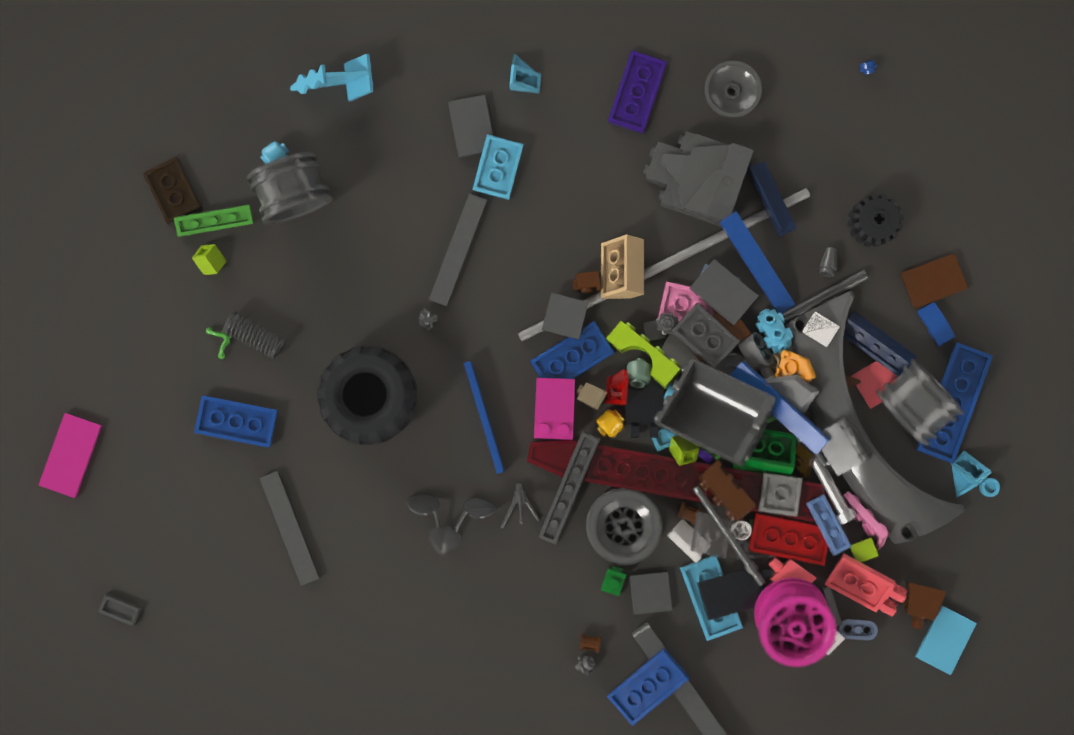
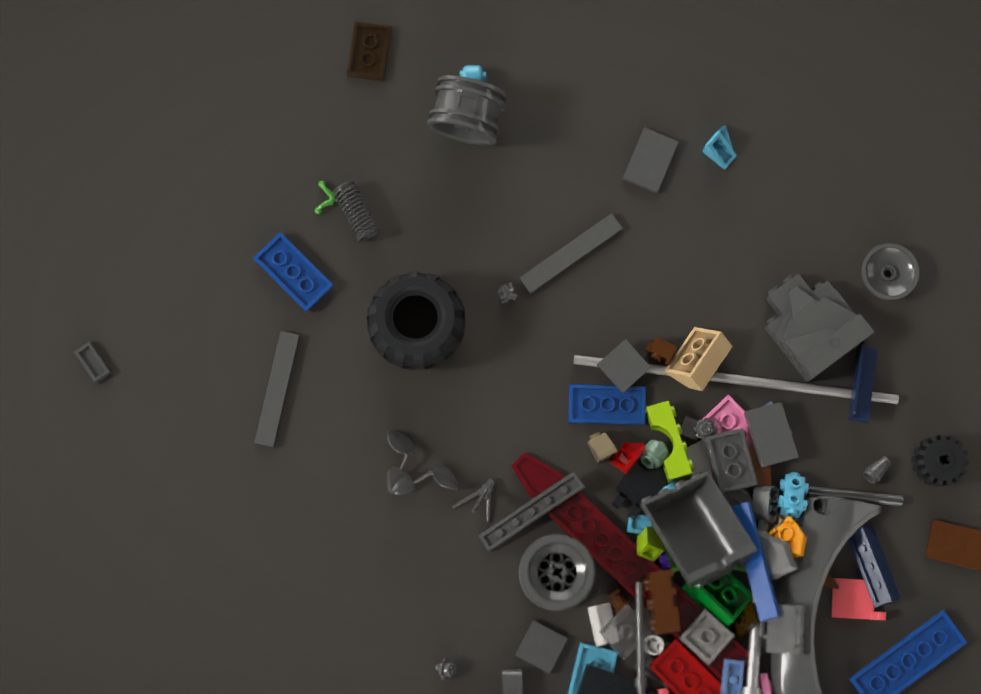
camera: 30 degrees right, 5 degrees down
dark pink tile [38,413,102,498] -> none
bright green plate [174,204,254,237] -> none
lime panel [192,244,226,275] -> none
medium azure piece [290,54,374,101] -> none
blue tile [464,361,505,474] -> none
medium azure tile [472,134,524,200] -> none
dark pink slope [534,378,575,440] -> none
reddish brown bush [579,633,601,653] -> none
yellow head [596,409,625,438] -> none
green bracket [600,566,627,596] -> none
dark purple tile [608,50,667,134] -> none
blue tile [719,211,795,314] -> none
white sticker [802,312,839,347] -> none
dark grey wheel [876,358,965,446] -> none
blue slope [917,302,955,347] -> none

